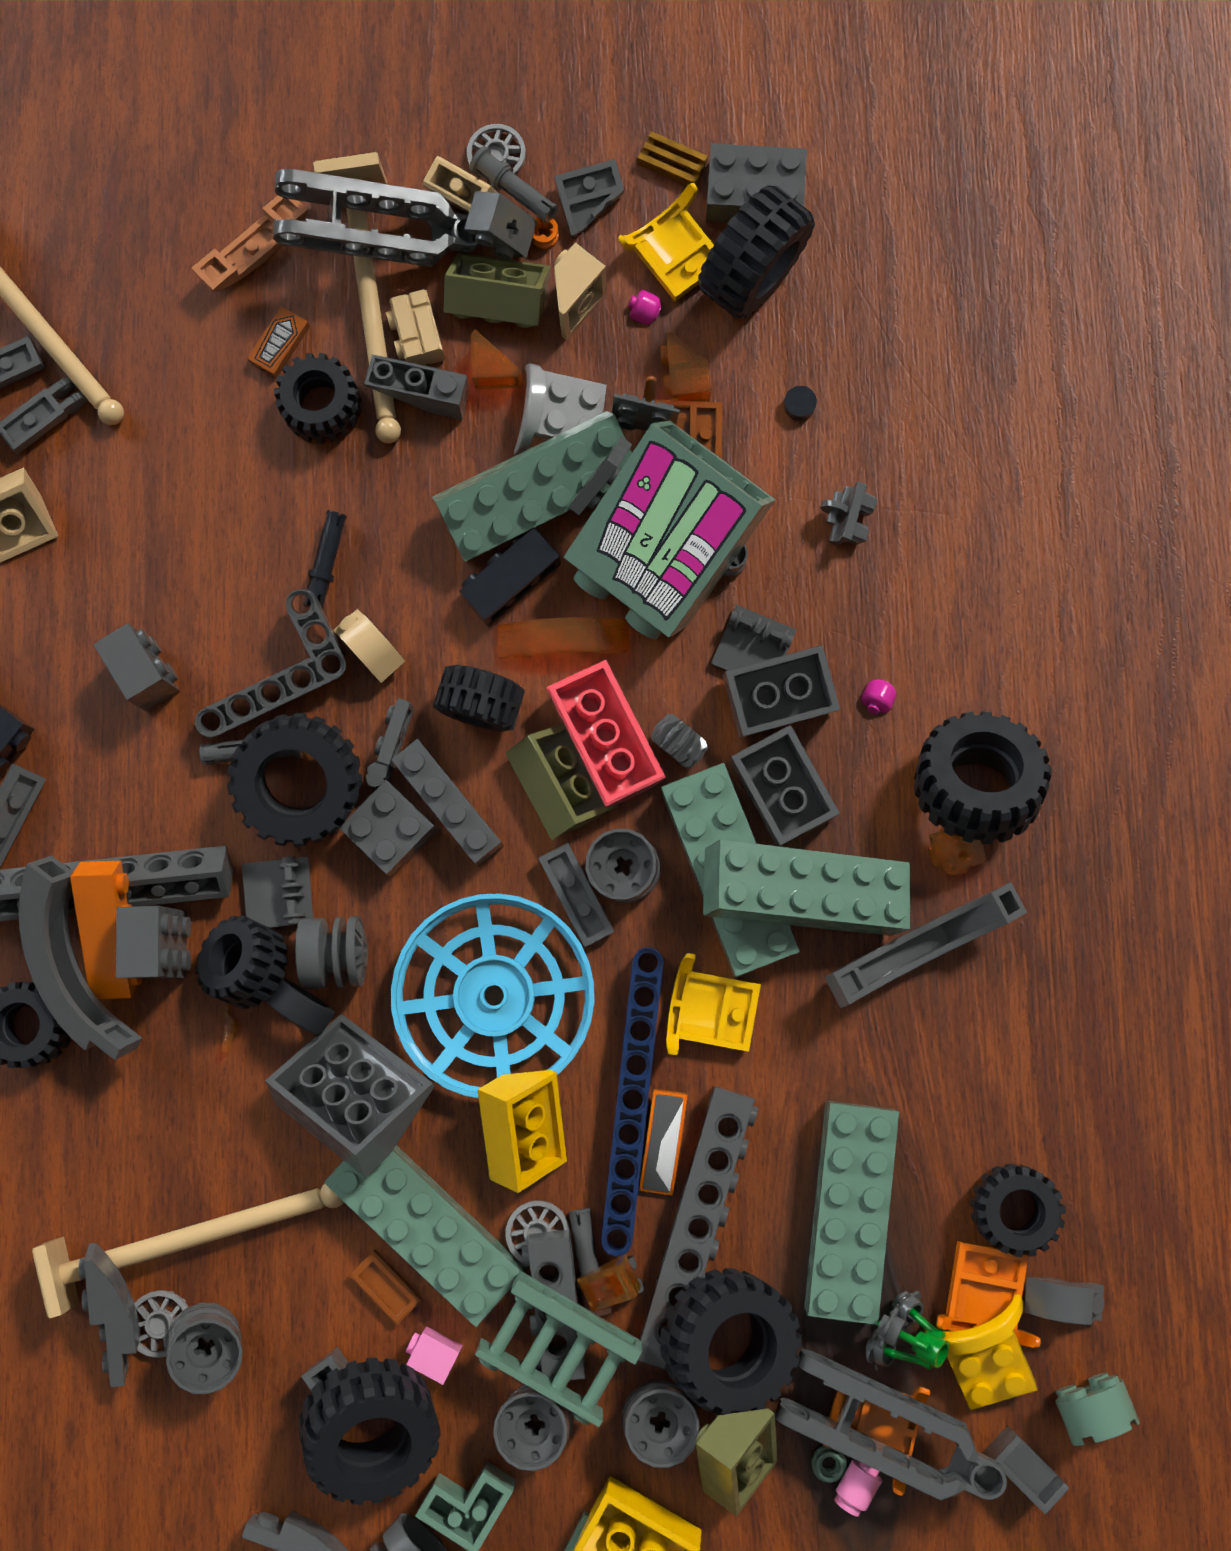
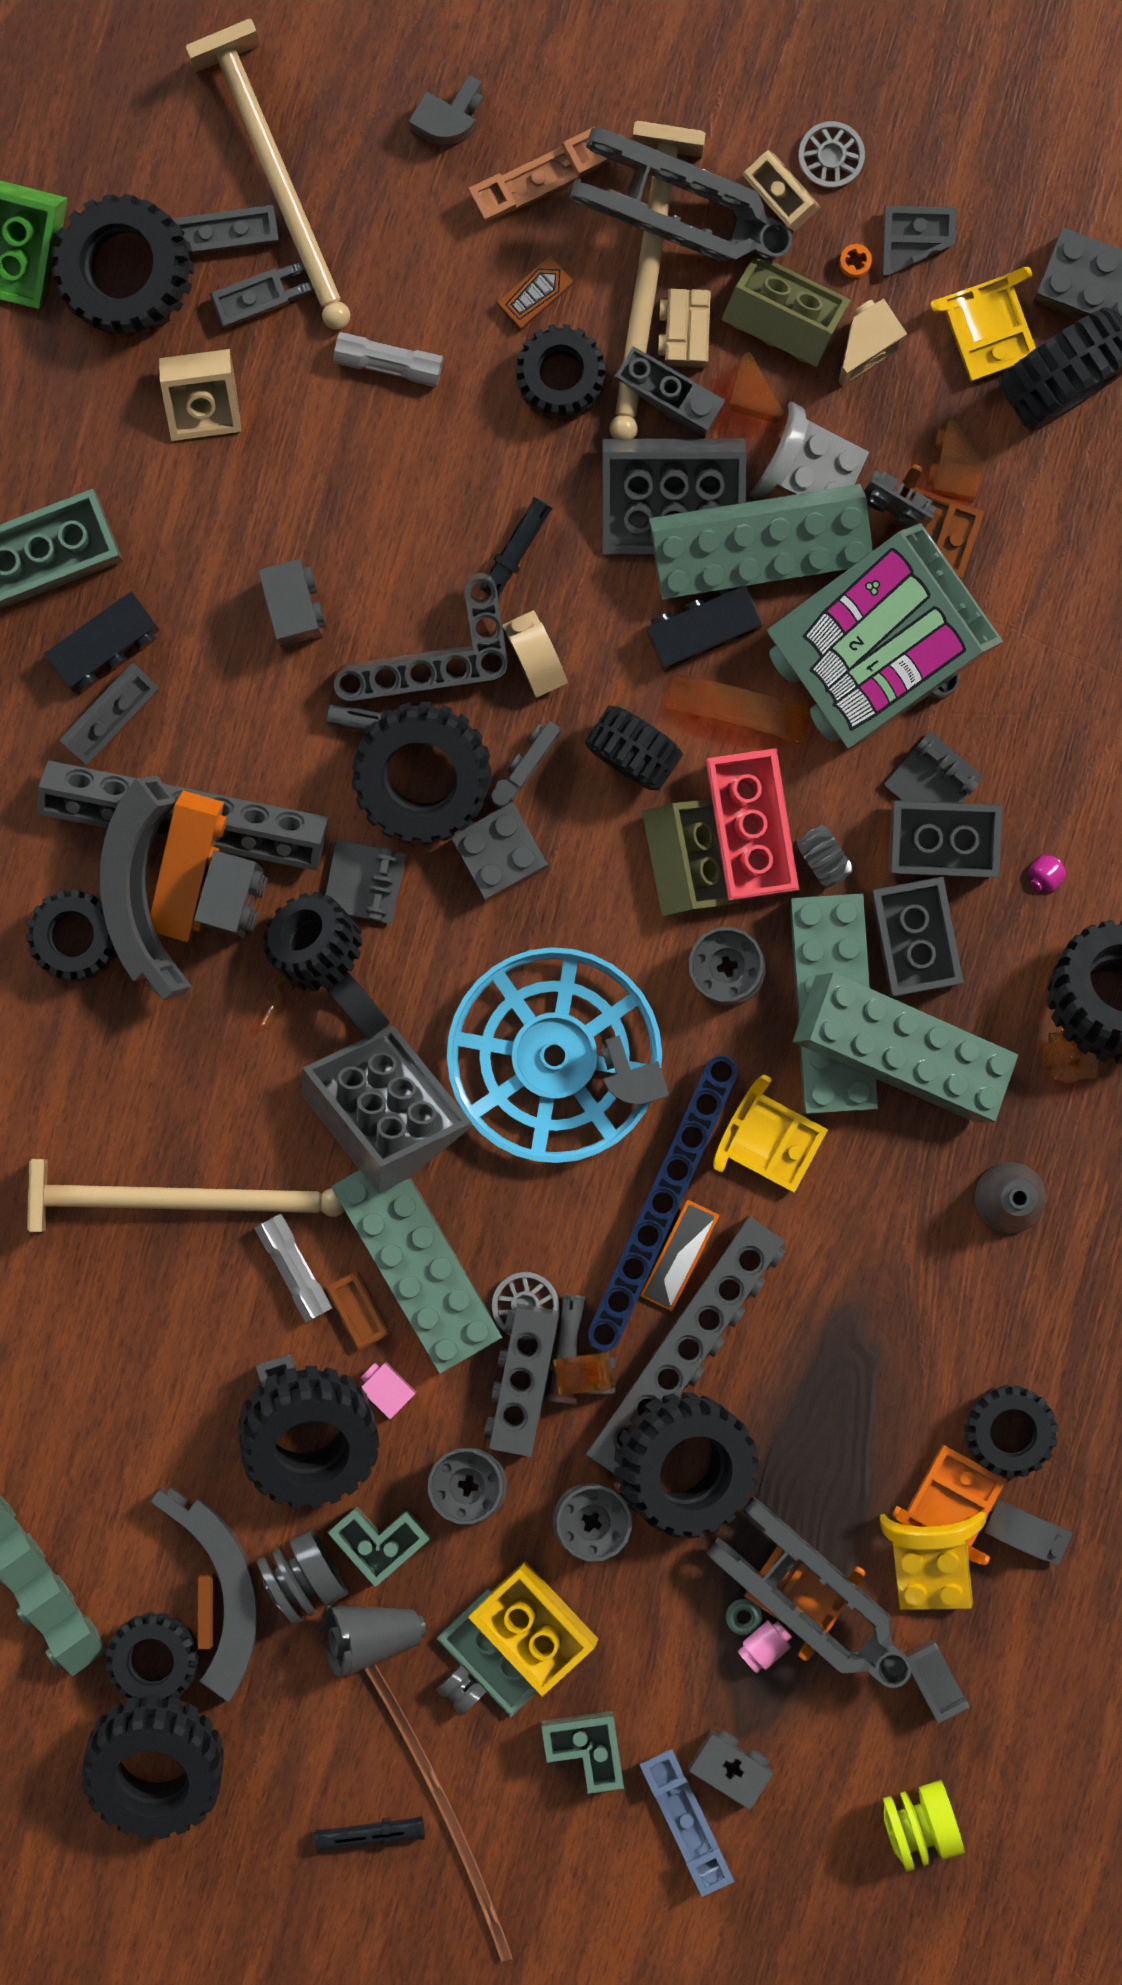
camera: 15 degrees right, 5 degrees up
dark grey slope [79,1243,140,1387] -> none
light grey wheel [134,1290,188,1358] -> none
dark grey wheel [166,1302,243,1394] -> none
dark grey wheel [296,916,368,989] -> none
dark grey brick [391,739,504,866] -> none
dark grey brick [464,191,537,260] -> none
dark grey pin [469,146,558,223] -> none
sand green fence [475,1271,642,1427] -> none
yellow slope [478,1070,567,1193] -> none
dark grey plate [538,843,614,948] -> none
dark grey wing [569,436,632,515] -> none
dark pink piece [627,290,662,325] -> none
pearl gold tile [638,131,708,186] -> none
olive slope [696,1408,778,1517] -> none
black tile [784,386,817,420] -> none
sand green brick [804,1101,899,1325] -> none
dark grey hips [820,481,877,545] -> none
dark grey arch [825,882,1027,1008] -> none
plant [866,1291,950,1371] -> none
sand green brick [1055,1372,1140,1446] -> none
none -> light grey axle [254,1214,333,1323]
none -> light grey axle [333,332,444,388]
none -> dark grey brick [409,75,484,146]
none -> dark grey brick [601,1035,669,1104]
none -> dark grey slope [602,439,746,554]
none -> dark grey cone [974,1162,1046,1234]

